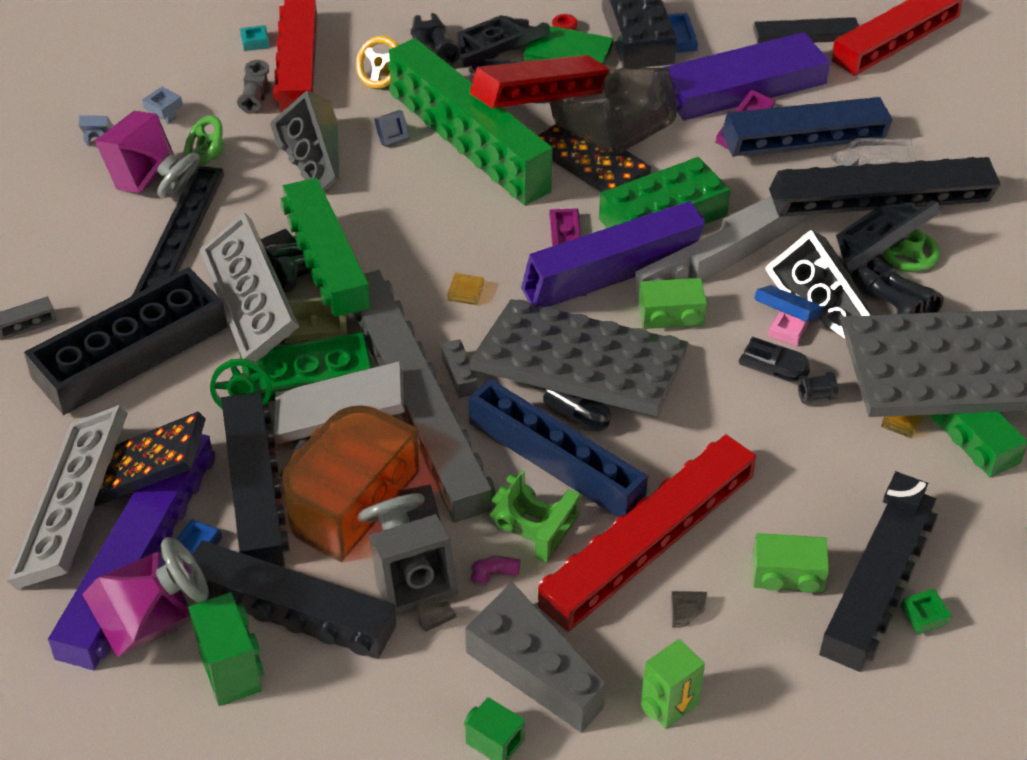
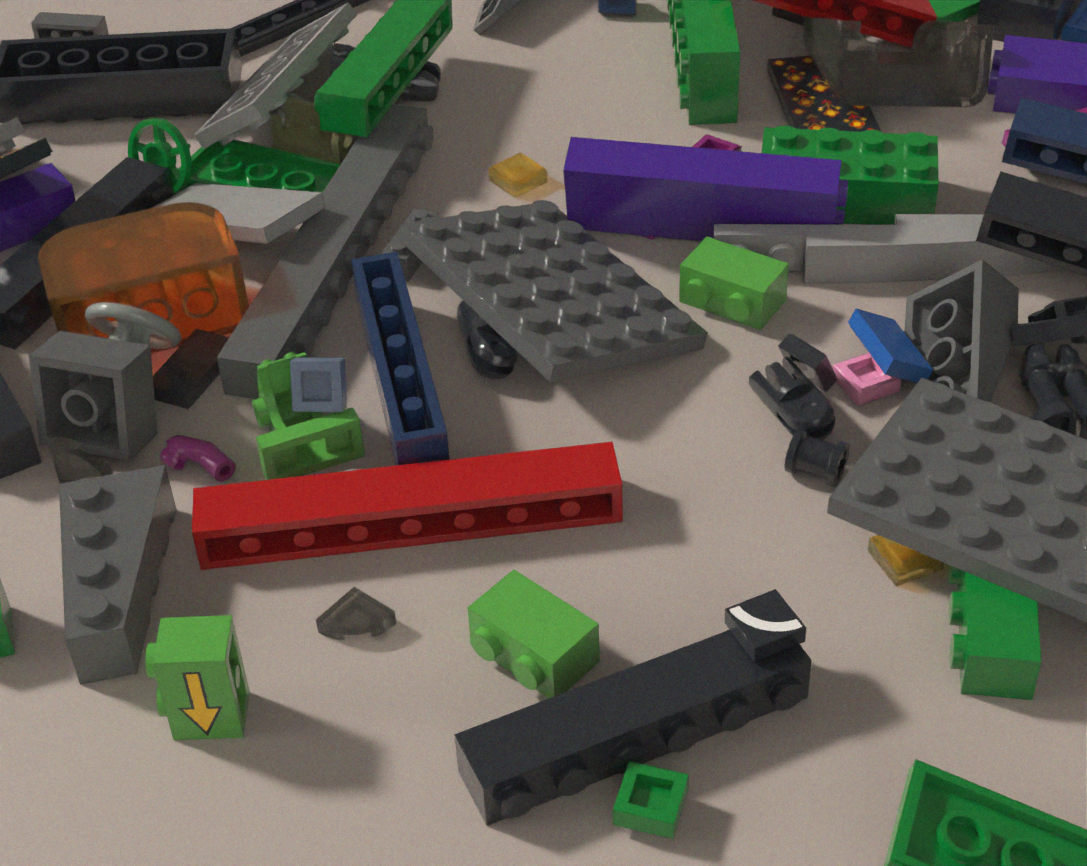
camera: 40 degrees right, 5 degrees down
none -> sand blue tile [290,358,347,412]
none -> black tile [778,334,837,393]

